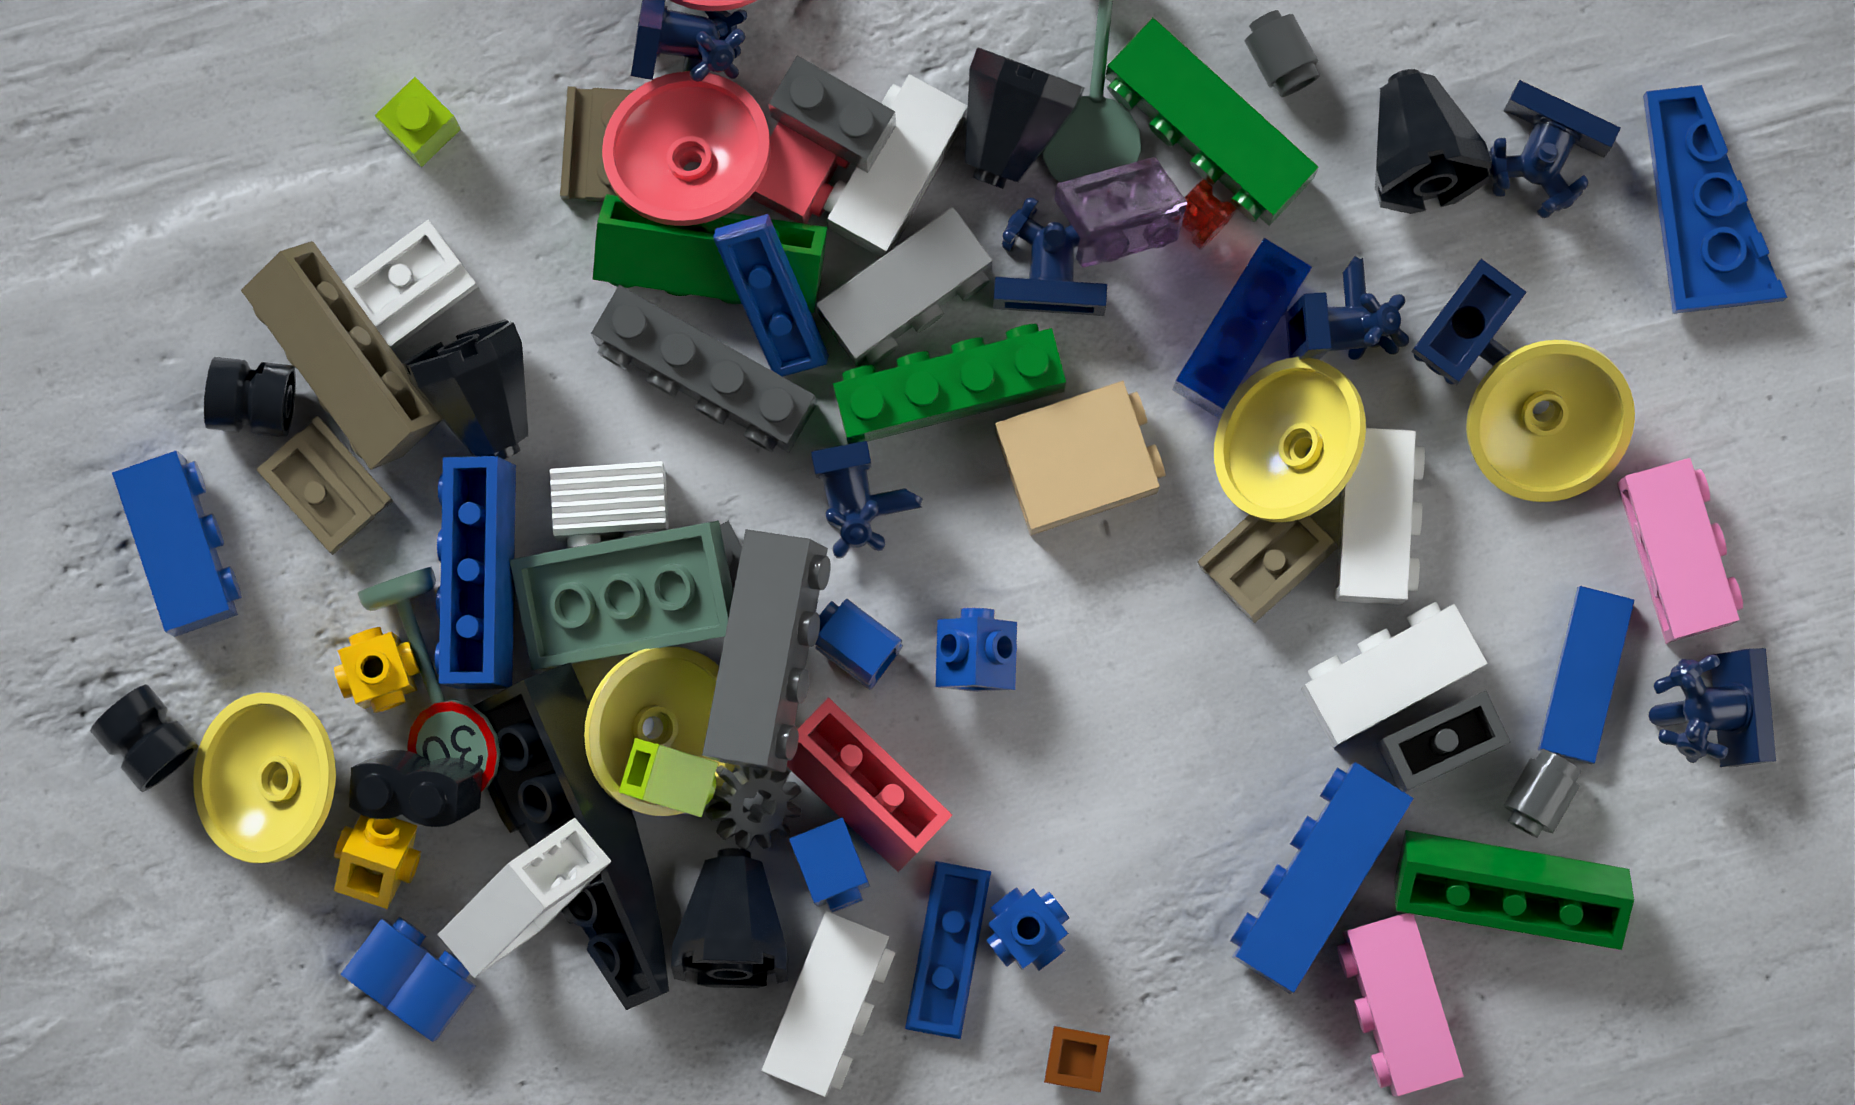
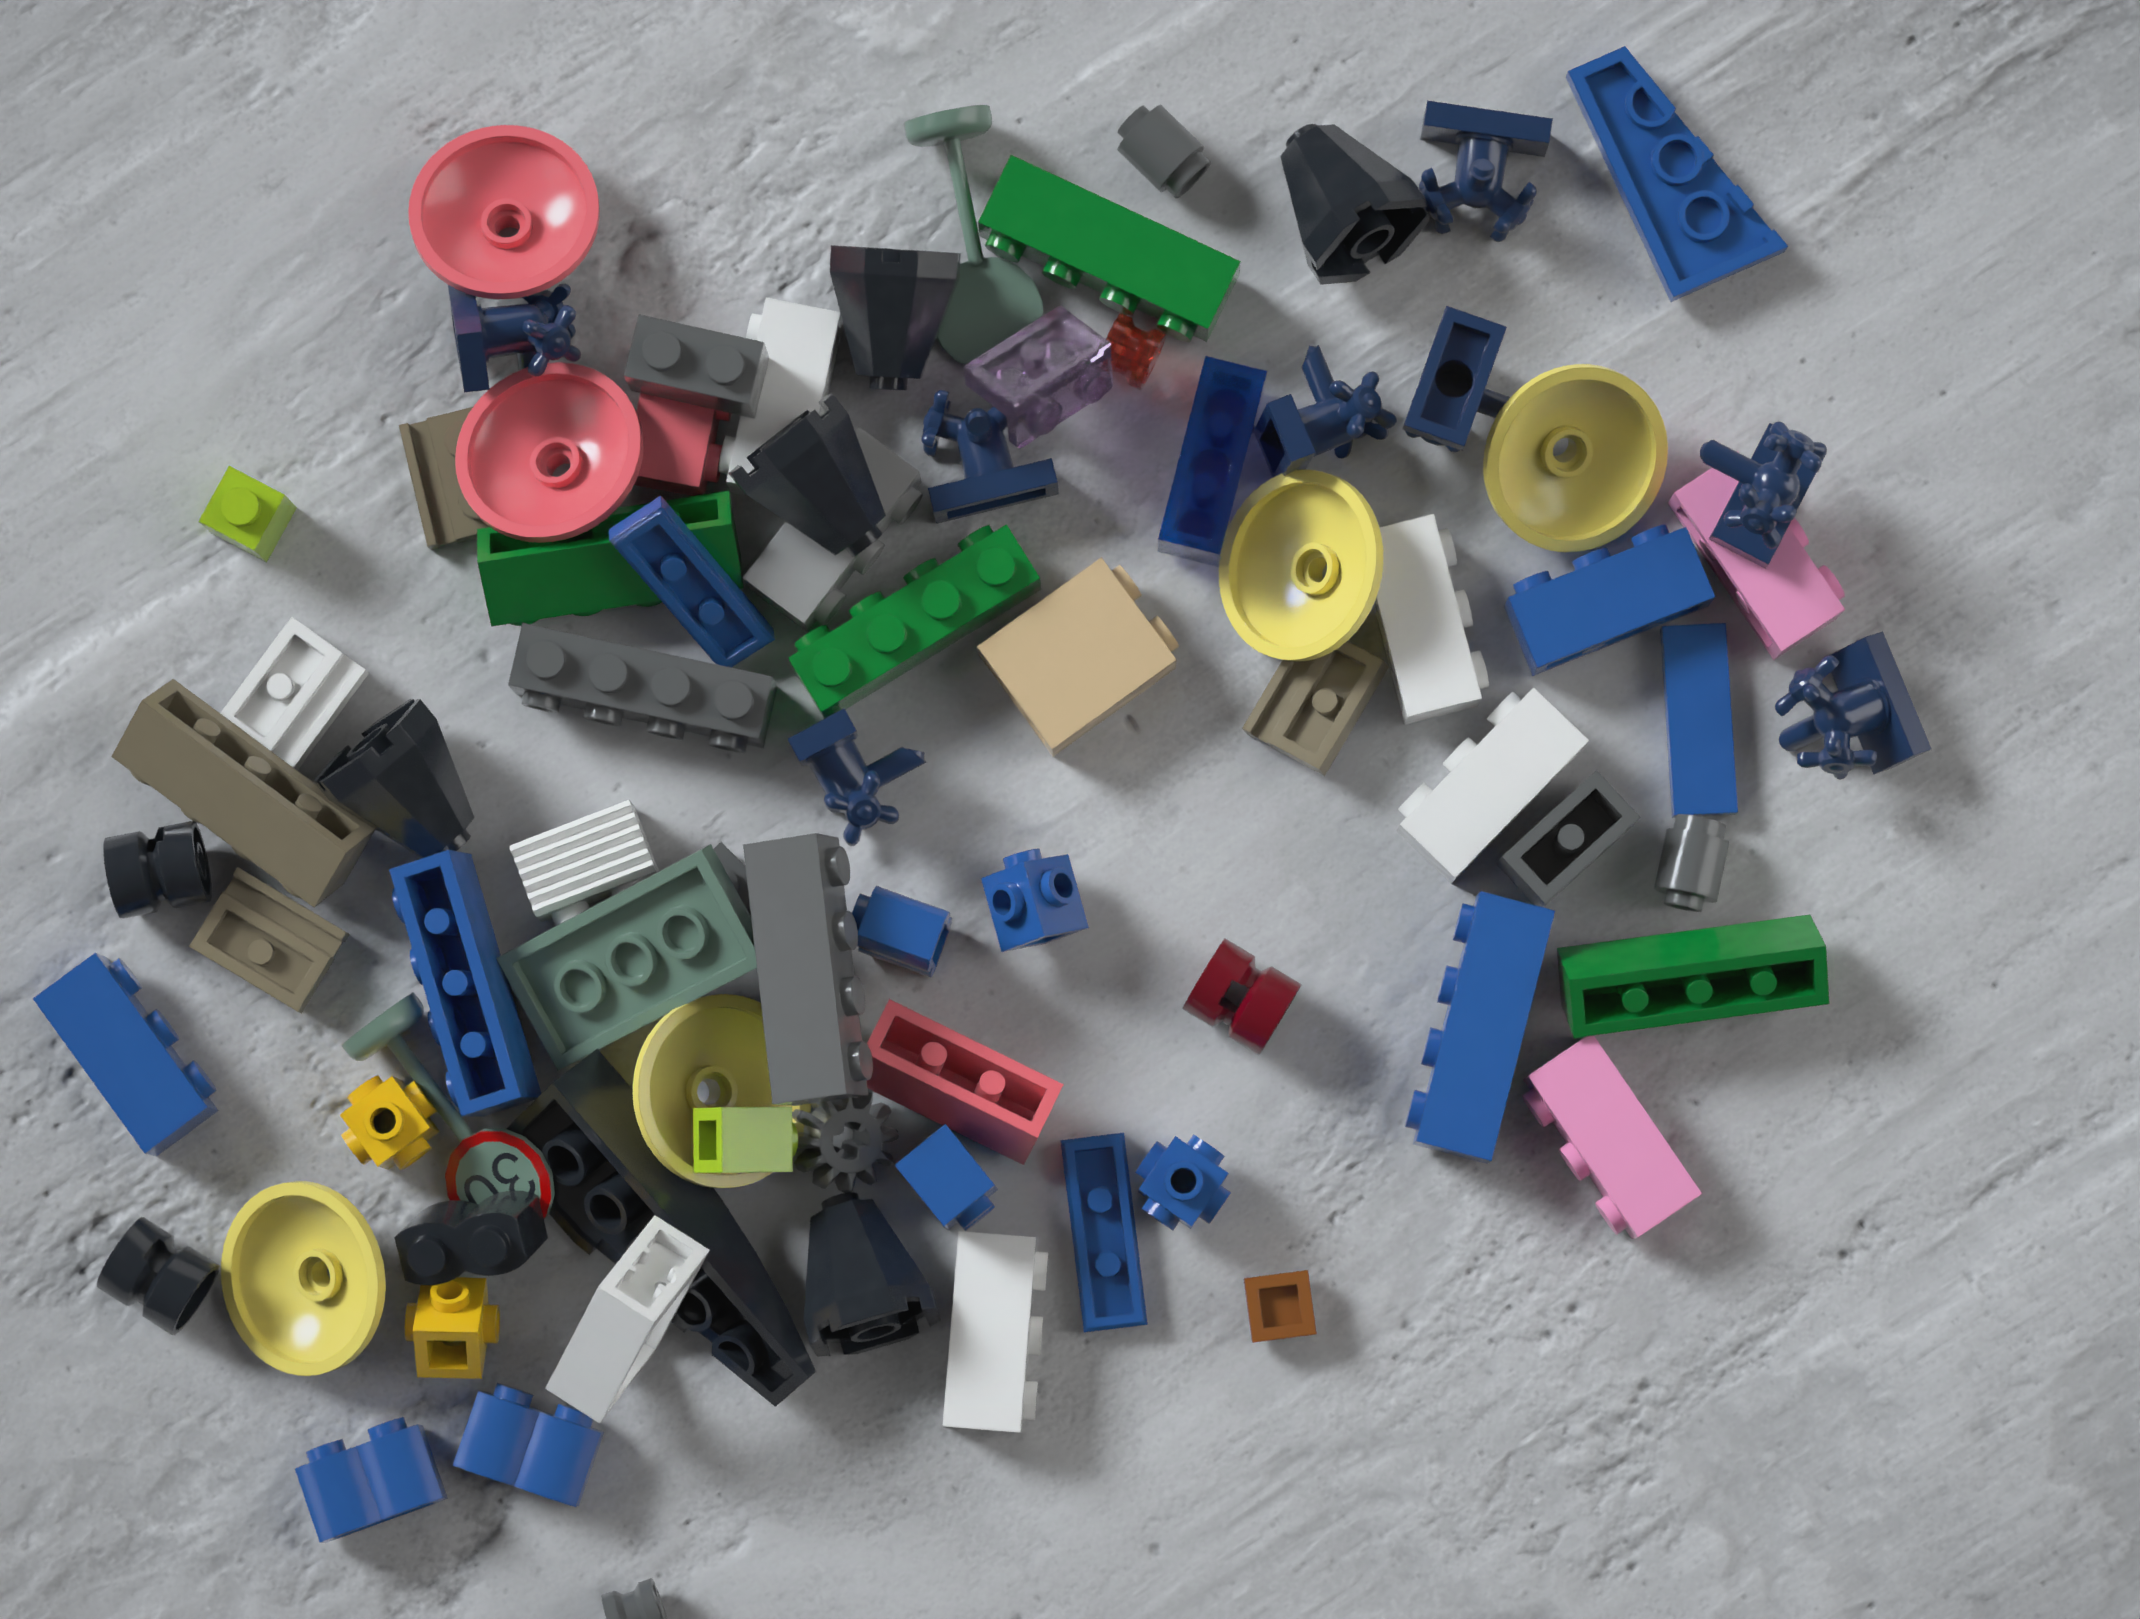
camera: 15 degrees left, 0 degrees up
none -> blue brick [295,1417,448,1543]
none -> black cone [728,394,886,557]
none -> dark red wheel [1182,938,1302,1055]
none -> blue brick [1504,524,1715,676]
none -> dark blue piece [1700,421,1827,569]

